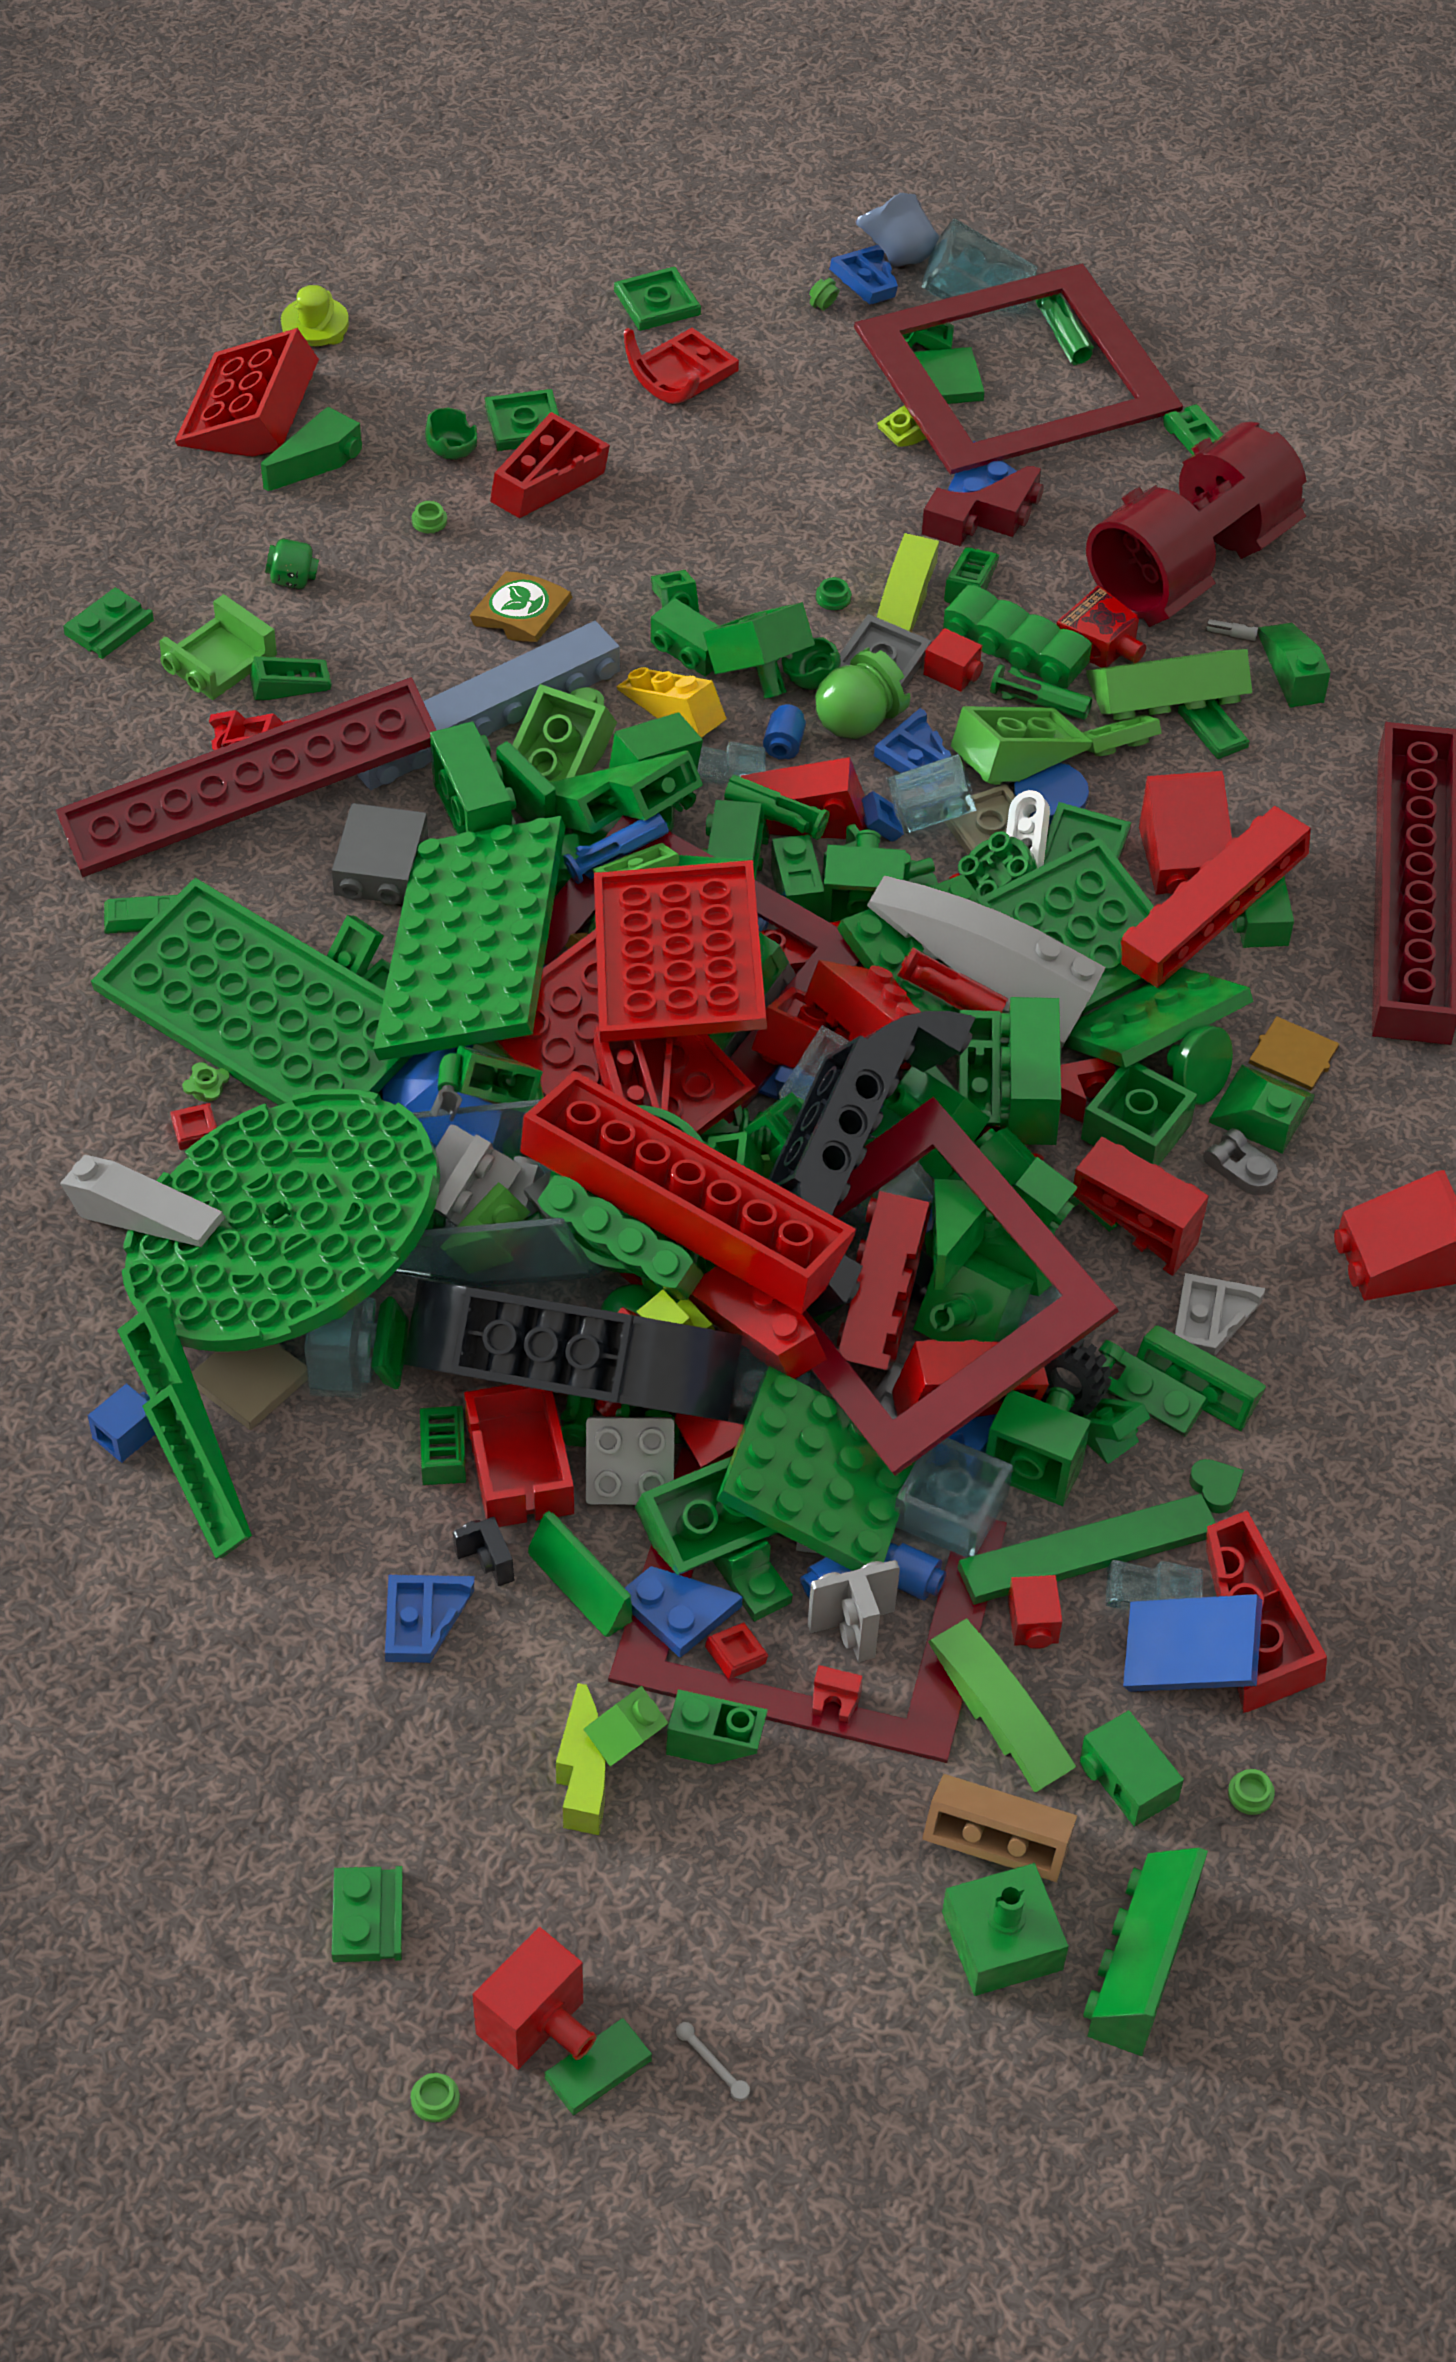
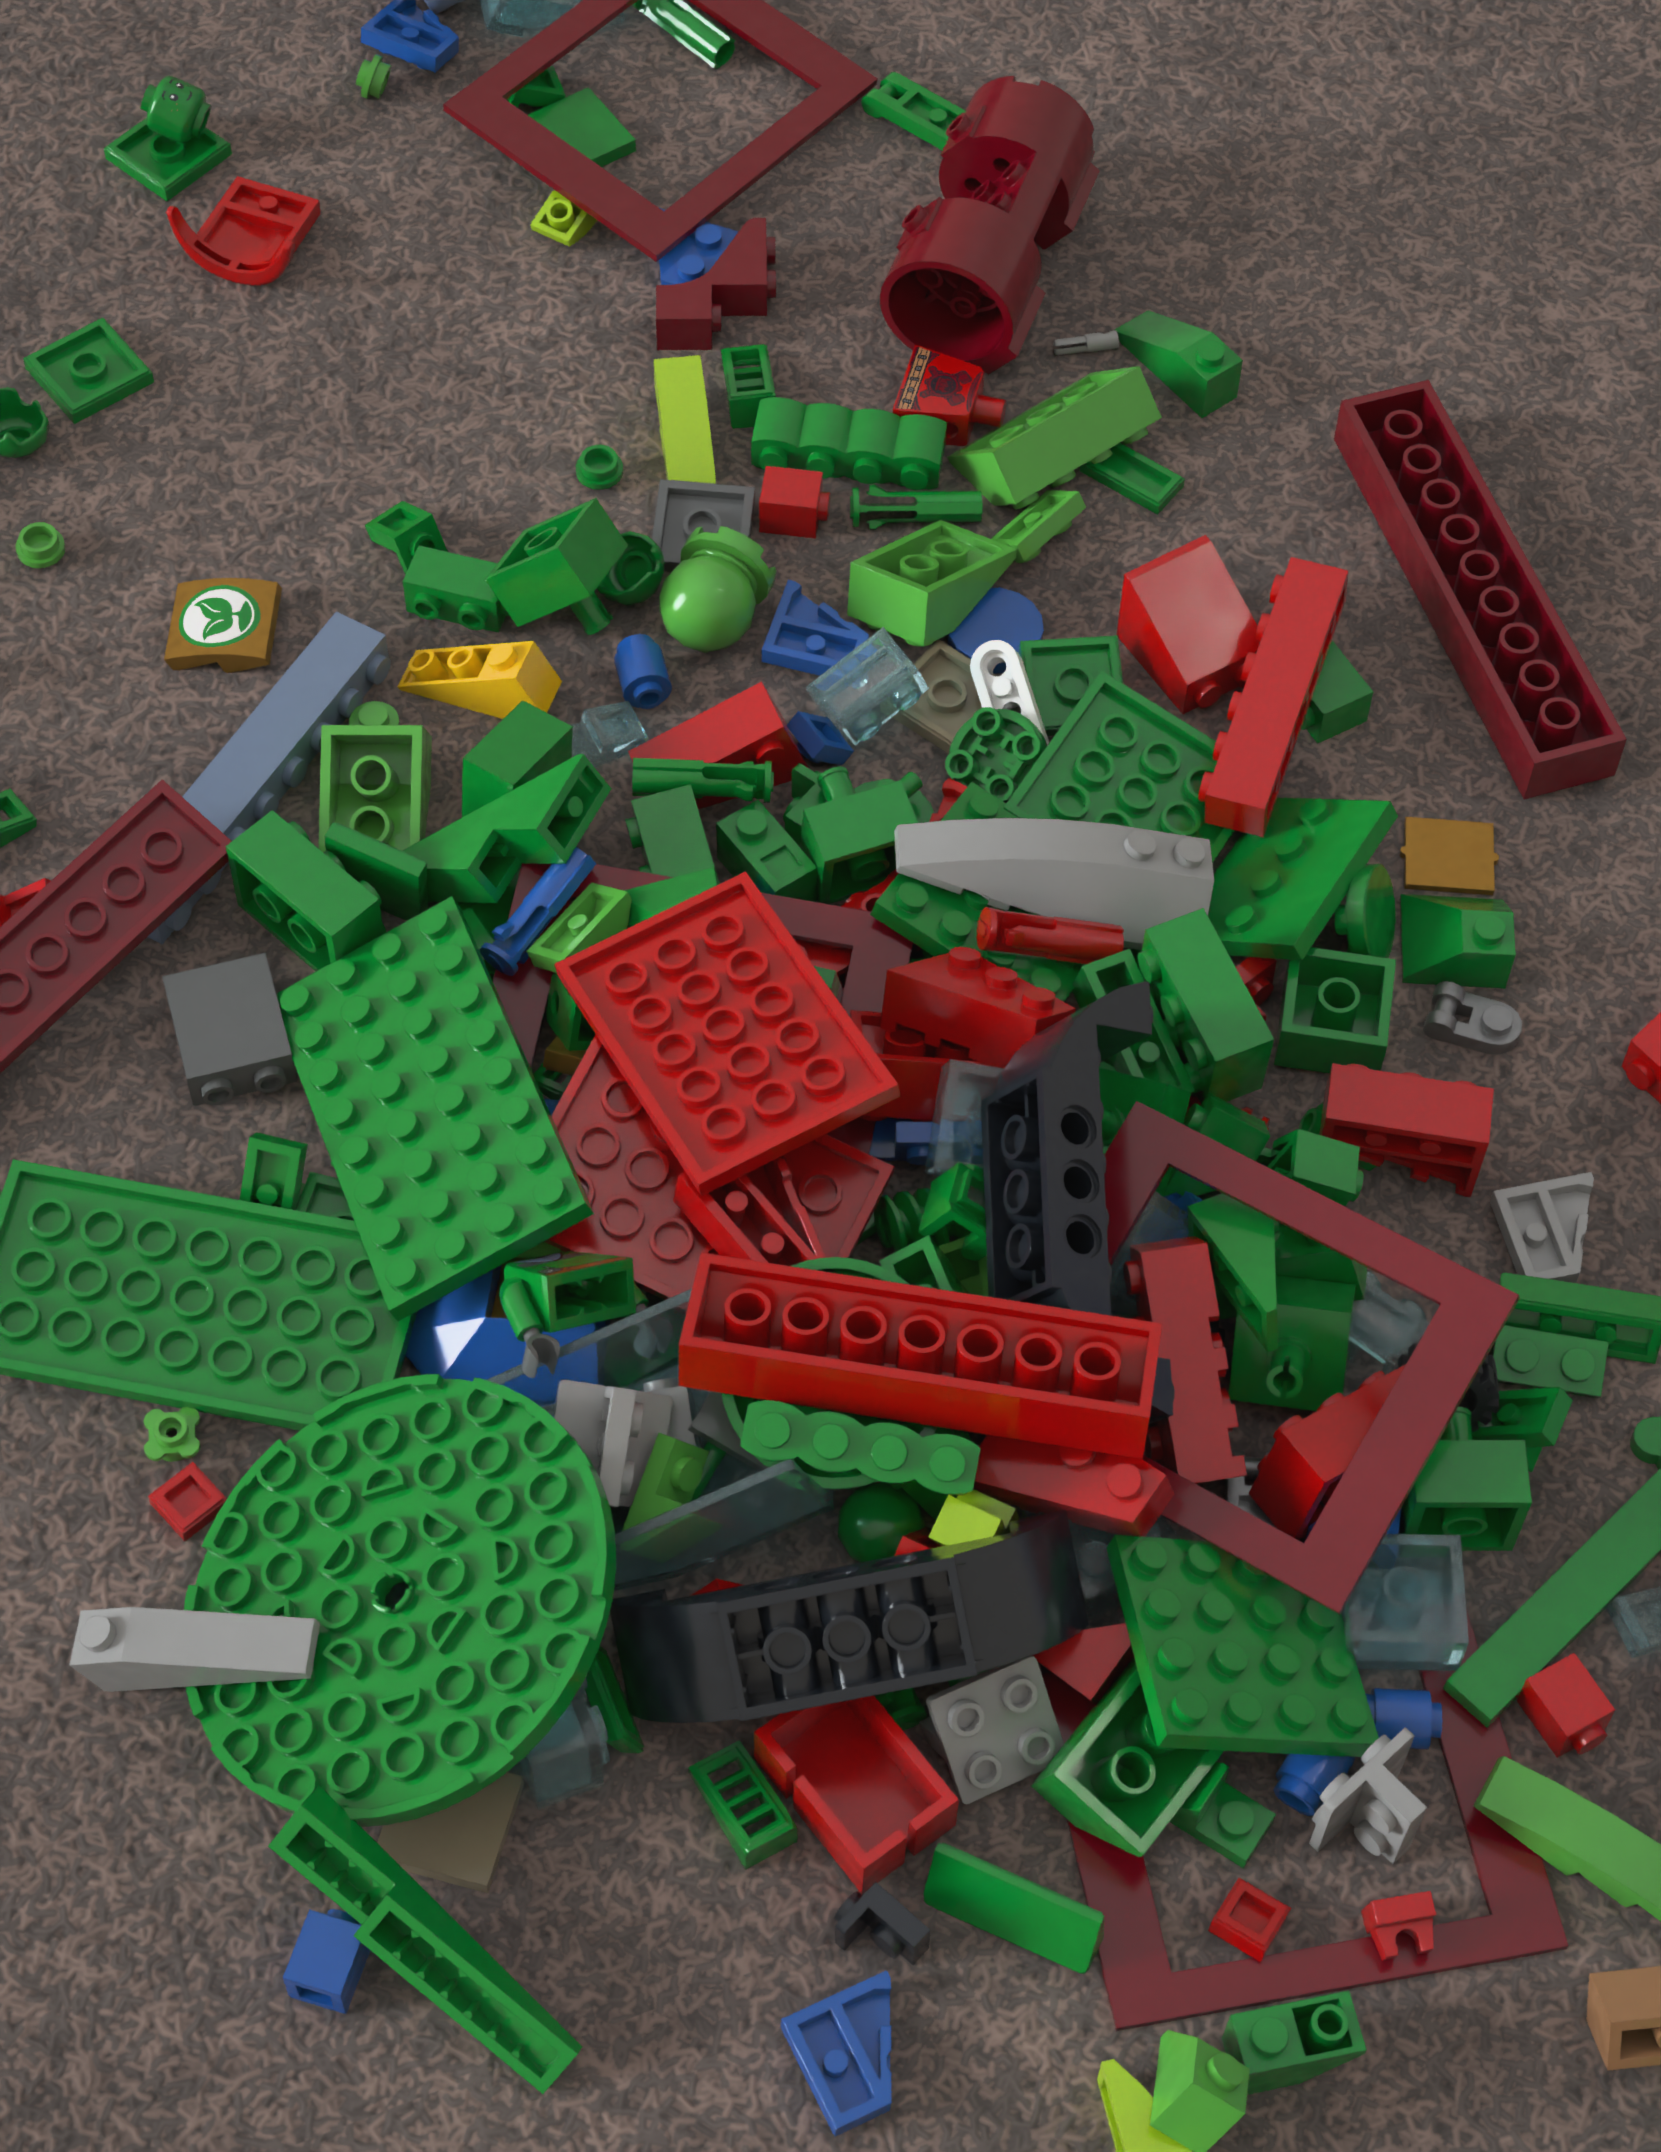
camera: 25 degrees left, 5 degrees up
red wedge [490,412,610,519] -> none
blue wing [625,1566,742,1658] -> none
none -> green head [141,76,211,144]

